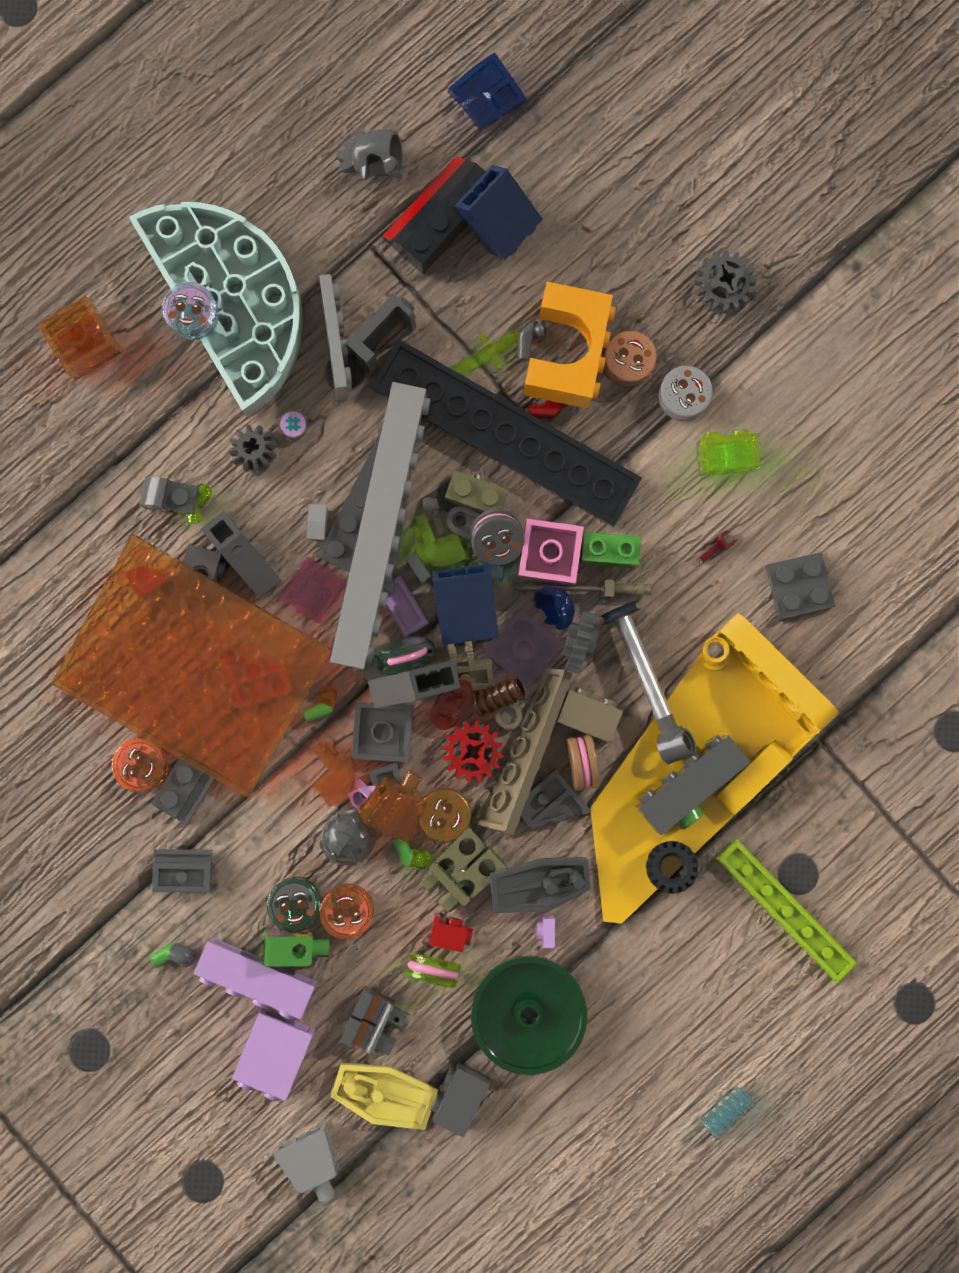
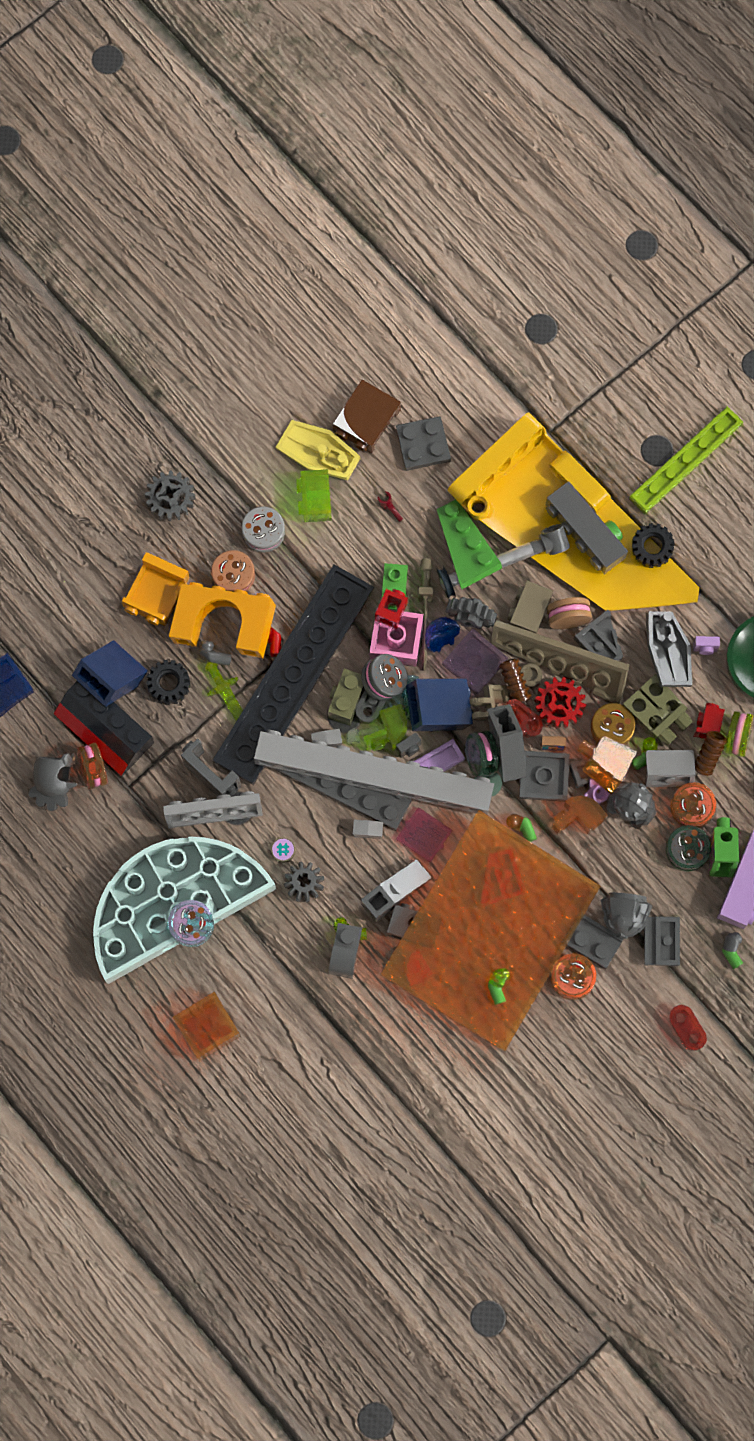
camera: 85 degrees left, 10 degrees down
none -> clear orange head [76,743,108,790]
none -> light orange panel [121,552,190,626]
none -> black tyre [147,660,190,705]
none -> light yellow piece [276,420,360,480]
none -> light grey piece [311,729,342,747]
none -> reddish brown panel [333,379,401,454]
none -> red brick [375,589,408,629]
none -> bright green wing [437,499,502,590]
none -> arm [488,968,510,1005]
none -> medium nougat tile [541,736,566,751]
none -> dark grey helmet [600,892,653,939]
none -> light grey panel [645,750,696,787]
none -> clear red plate [669,1005,707,1051]
none -> reddish brown piece [694,731,727,776]

